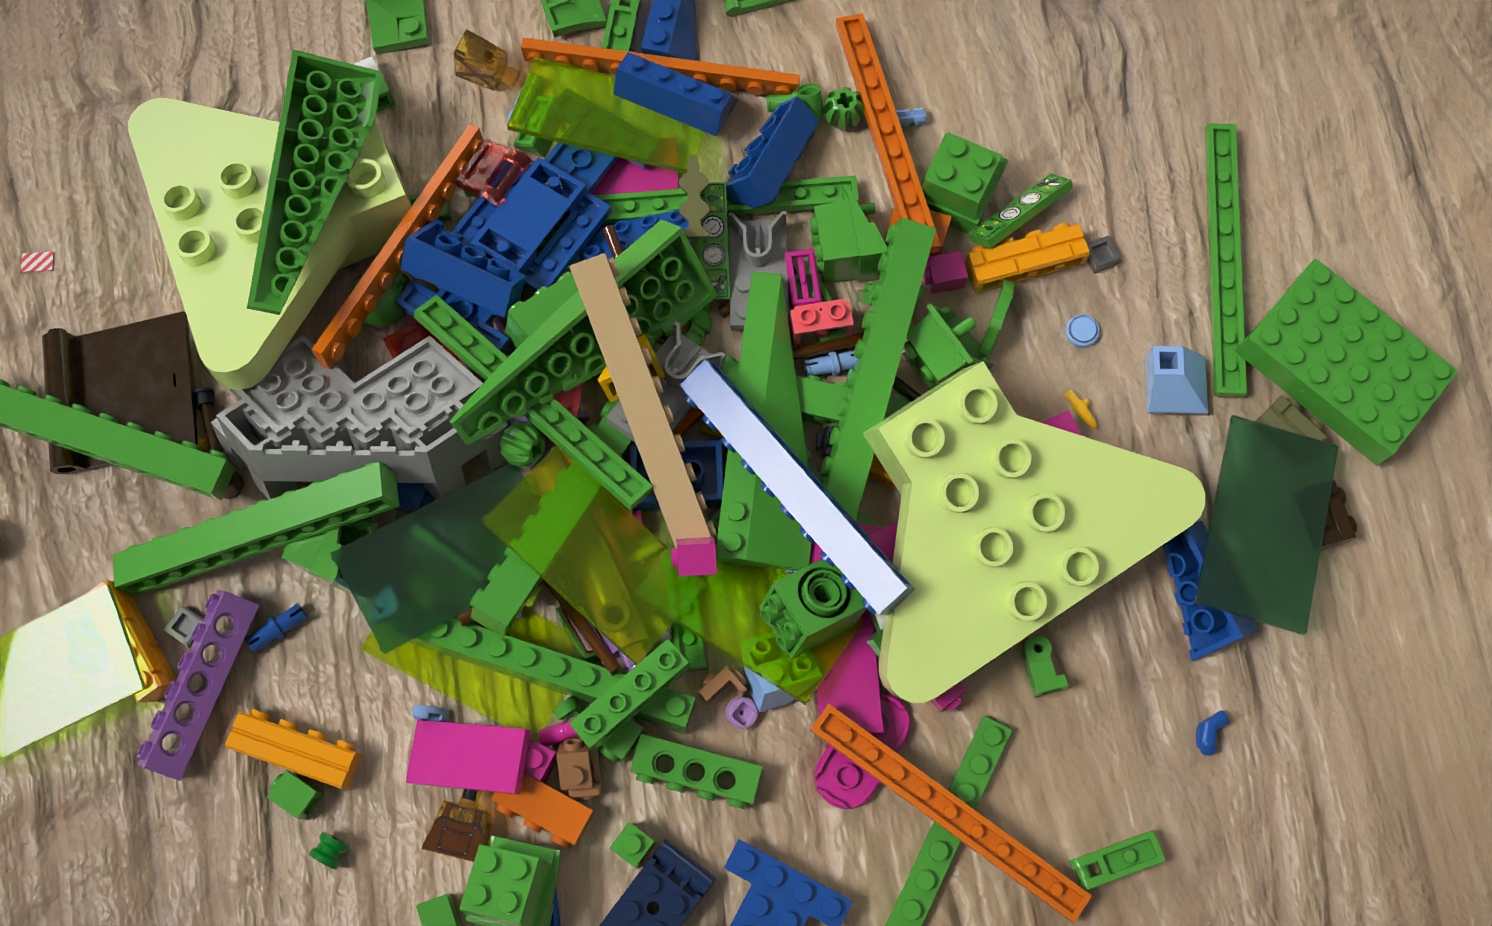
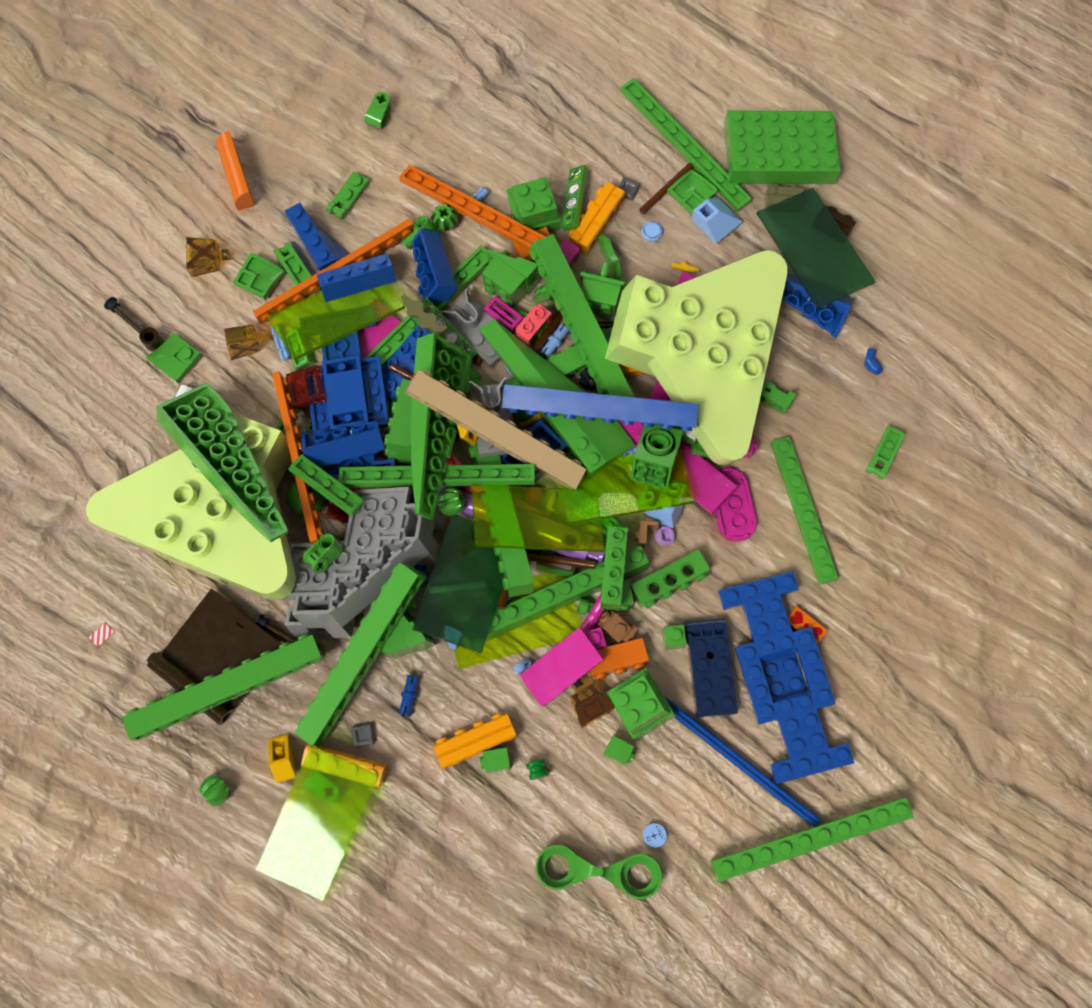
camera: 45 degrees left, 0 degrees up
medium lavender brick [137,590,259,781] -> none
dark pink brick [671,537,717,576] -> none
orange plate [809,704,1092,923] -> none
none -> yellow slope [268,734,296,783]
none -> bright green tile [289,454,364,517]
none -> bright green piece [303,533,343,573]
none -> reddish brown bar [639,163,693,214]
none -> bright green plate [667,170,718,216]

